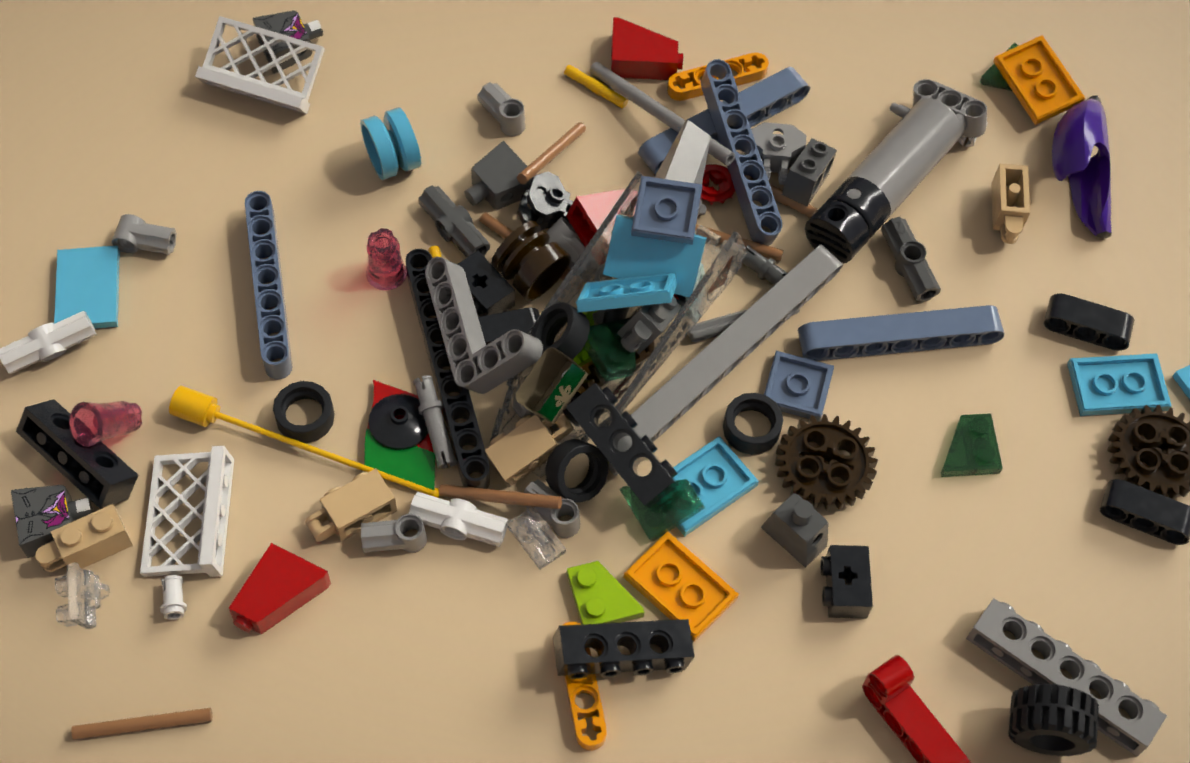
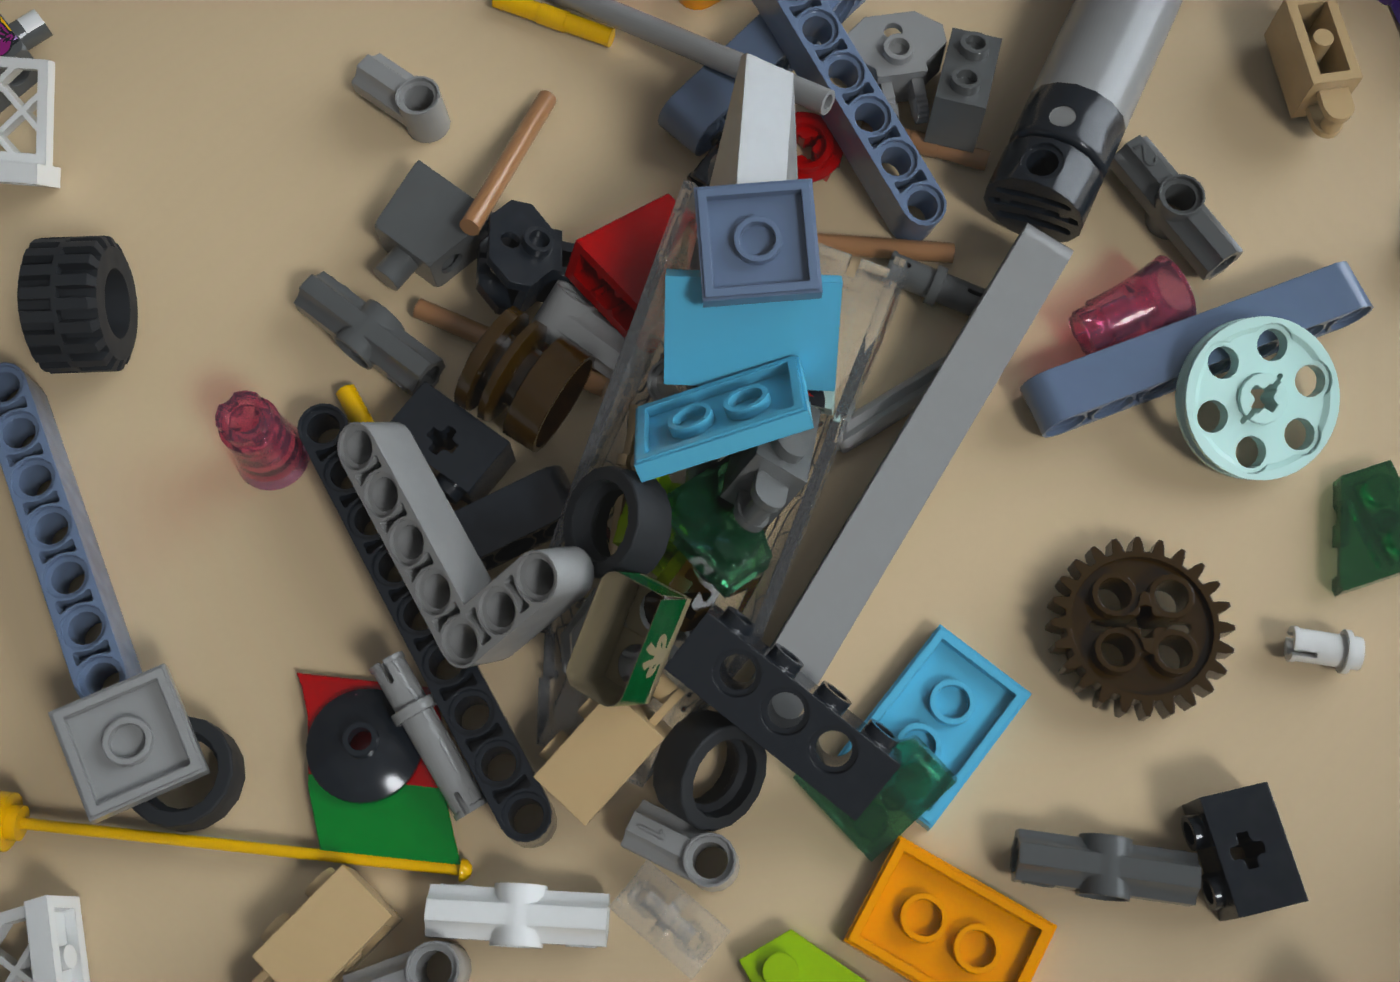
camera: 10 degrees left, 10 degrees up
medium azure wheel [360,107,422,180] -> none
medium nougat bar [439,484,562,509] -> none
black tyre [723,393,783,455] -> none
dark grey torso [761,493,829,568] -> none
sand blue tile [764,351,834,421] -> none
none -> black tyre [17,235,138,374]
none -> light grey tile [48,663,211,824]
none -> dark grey piece [1010,829,1201,906]
none -> clear pink plant [1069,255,1196,355]
none -> light aqua wedge [1175,316,1340,480]
none -> white pin [1284,626,1365,674]

